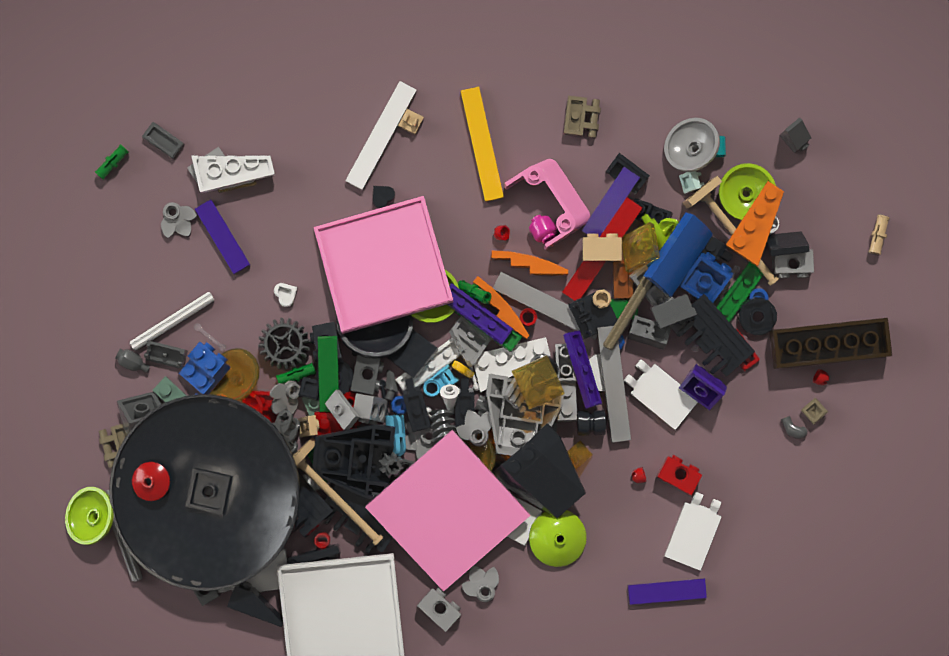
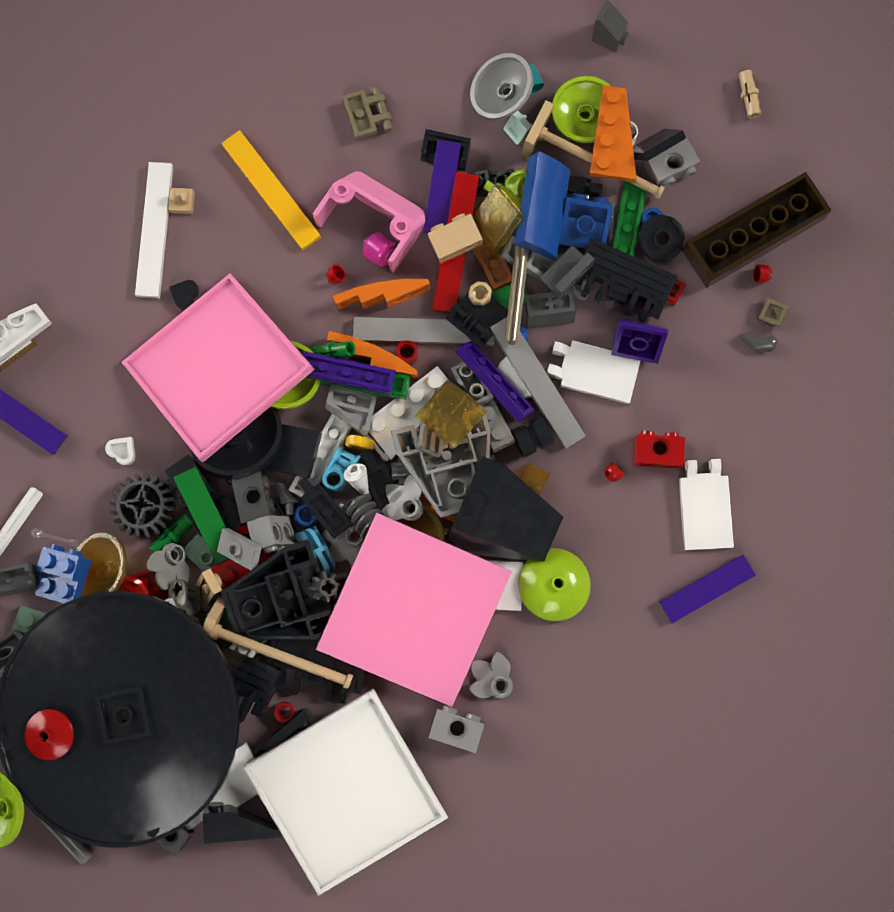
camera: 20 degrees left, 5 degrees down
black tile [298,377,319,401] -> none

